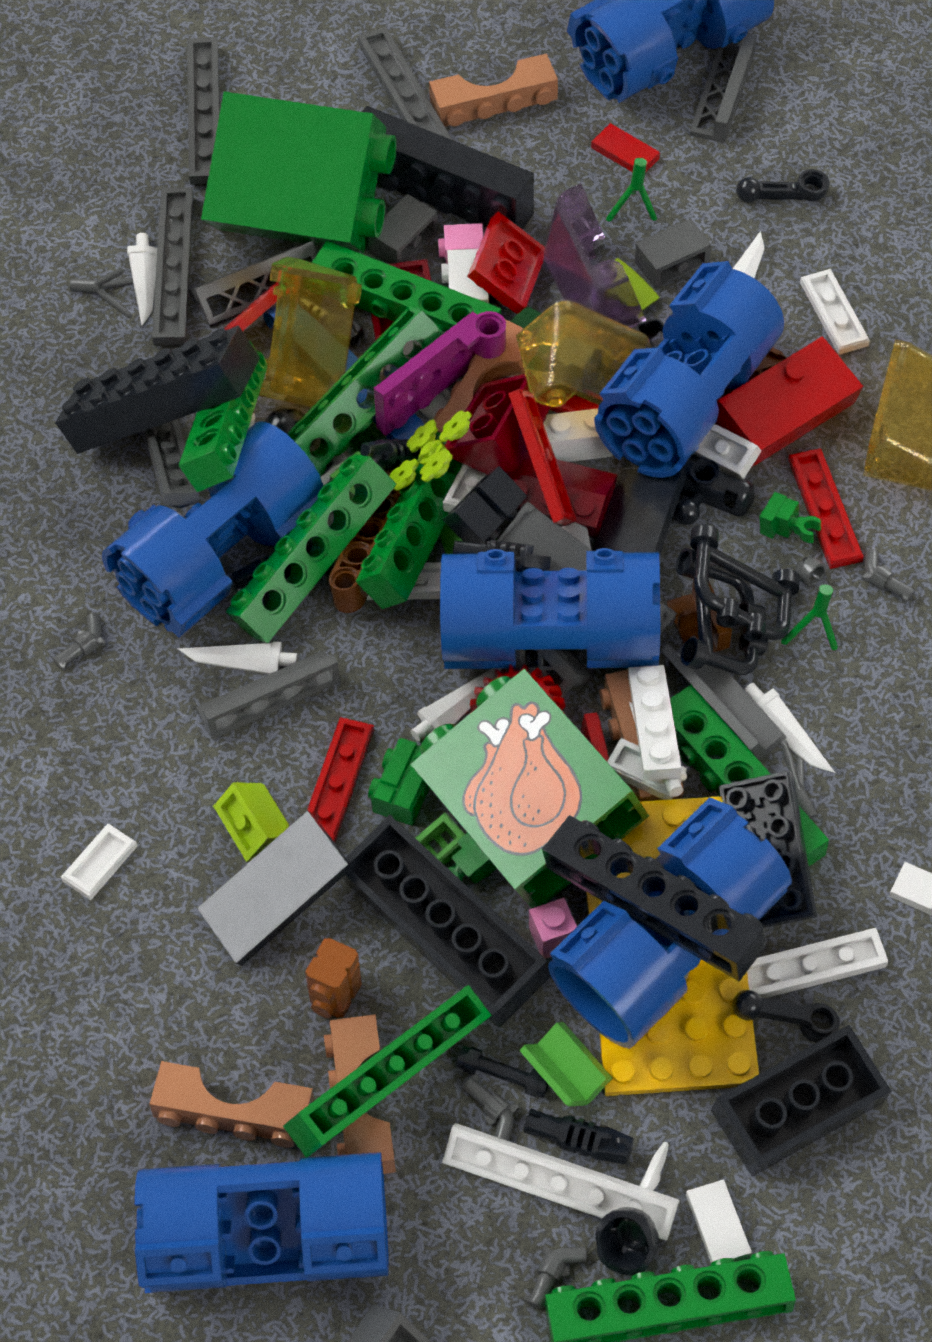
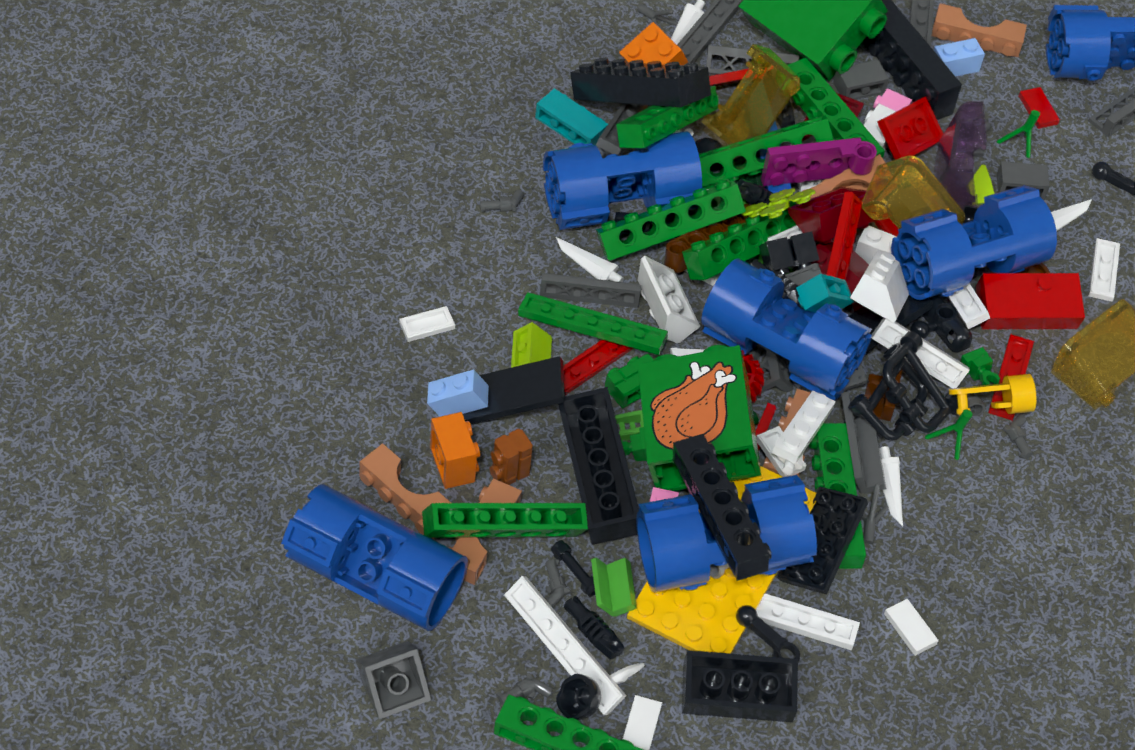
camera: 25 degrees right, 5 degrees down
none -> light blue brick [427,369,489,417]
none -> orange brick [430,412,480,489]
none -> green plate [518,292,668,355]
none -> teal brick [535,88,608,147]
none -> orange brick [619,22,688,66]
none -> white slope [638,256,700,343]
none -> teal brick [796,274,854,313]
none -> white slope [850,250,909,323]
none -> white plate [872,318,969,388]
none -> light blue brick [934,38,985,76]
none -> yellow piece [949,374,1037,416]

